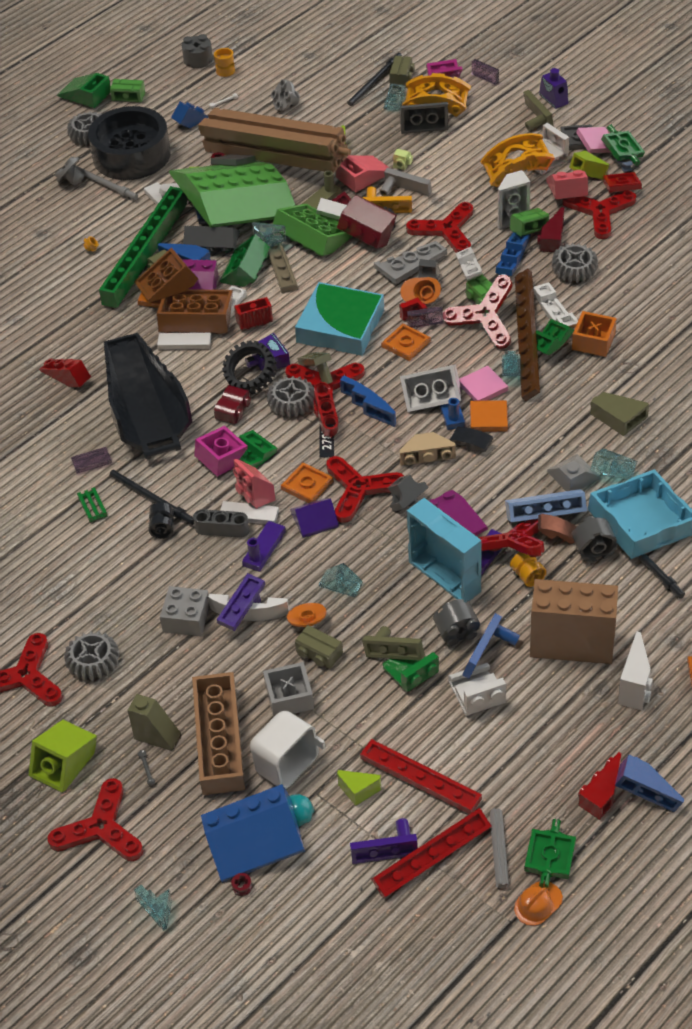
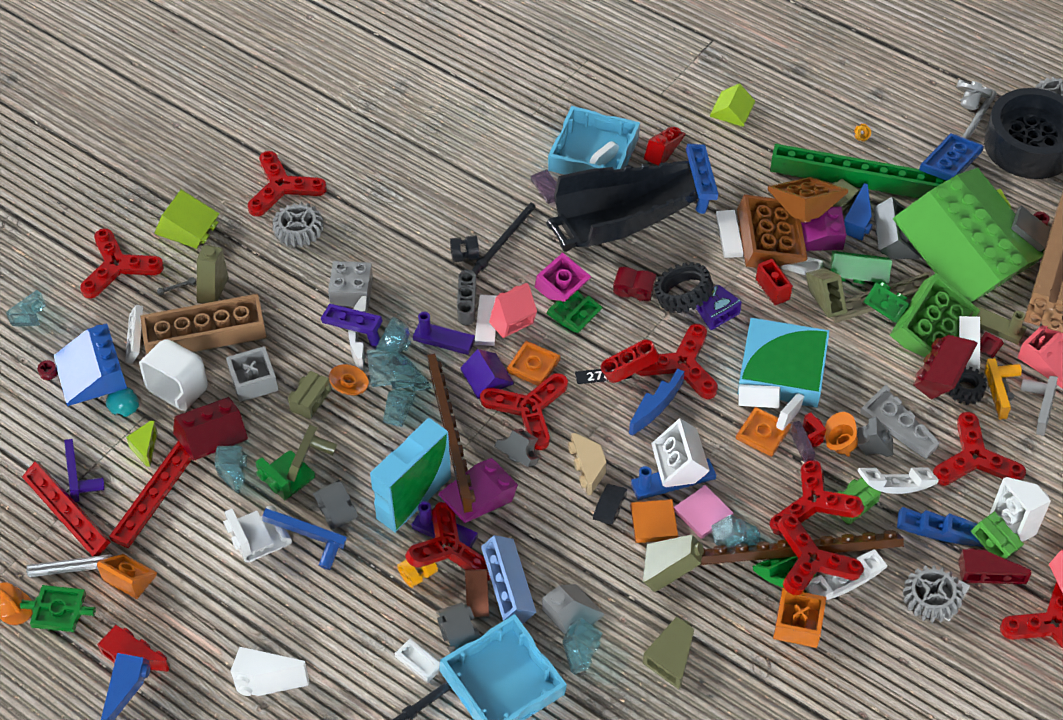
camera: 80 degrees right, 5 degrees up
green tile [77,487,108,522] -> none
clear light blue slope [252,222,286,247] -> none
light grey gear [267,376,314,419] -> none
olive piece [297,352,333,384] -> none
medium nougat brick [530,579,618,664] -> none
none -> orange slope [97,554,157,599]
none -> white tile [125,305,143,364]
none -> dark red slope [173,397,248,461]
none -> clear light blue slope [214,446,247,493]
none -> clear light blue slope [367,350,431,391]
none -> clear light blue cylinder [375,316,411,357]
none -> white tile [395,639,440,683]
none -> reddish brown plate [427,354,476,513]
none -> medium azure tile [548,106,640,175]
none -> white tile [590,141,619,166]
none -> slope [643,535,704,592]
none -> blue piece [686,144,719,214]
none -> lime slope [710,83,755,127]
none -> white tile [739,384,780,408]
none -> white tile [776,393,804,431]
none -> red piece [778,514,864,596]
none -> olive slope [806,268,847,318]
none -> green bracket [863,281,909,323]
none -> blue tile [919,133,984,181]

